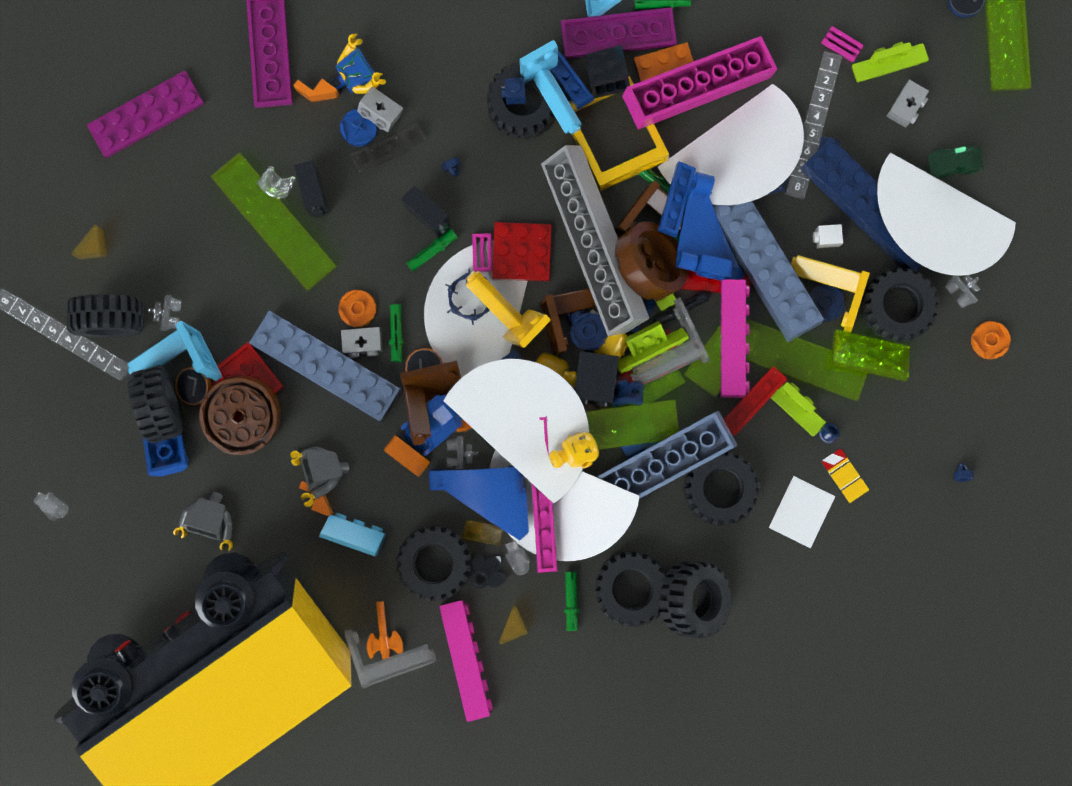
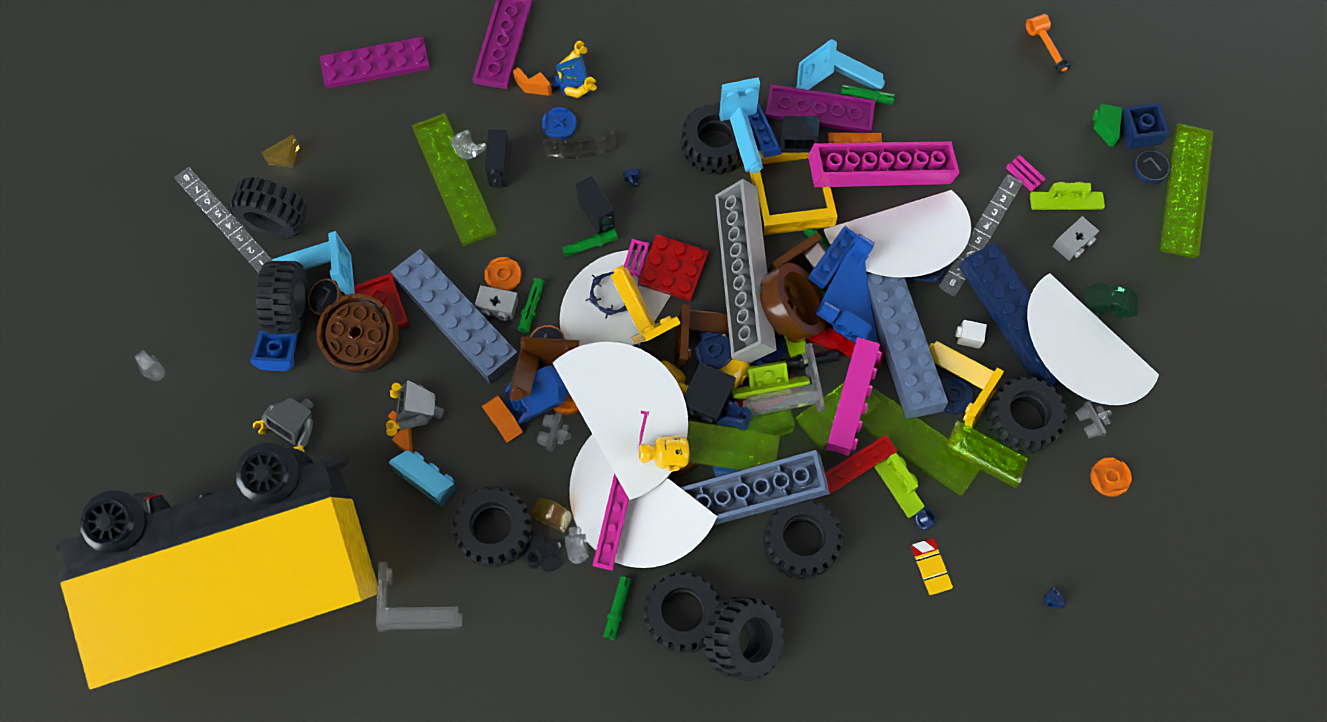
camera: 10 degrees right, 15 degrees down
clear hips [148,295,182,331] -> none
light grey brick [357,87,403,132] -> none
orange piece [367,601,403,661] -> none
blue panel [428,465,529,541] -> none
dark pink brick [439,600,493,722] -> none
clear yellow slope [499,606,528,644] -> none
dark blue brick [501,77,526,105] -> none
white sticker [769,476,835,548] -> none

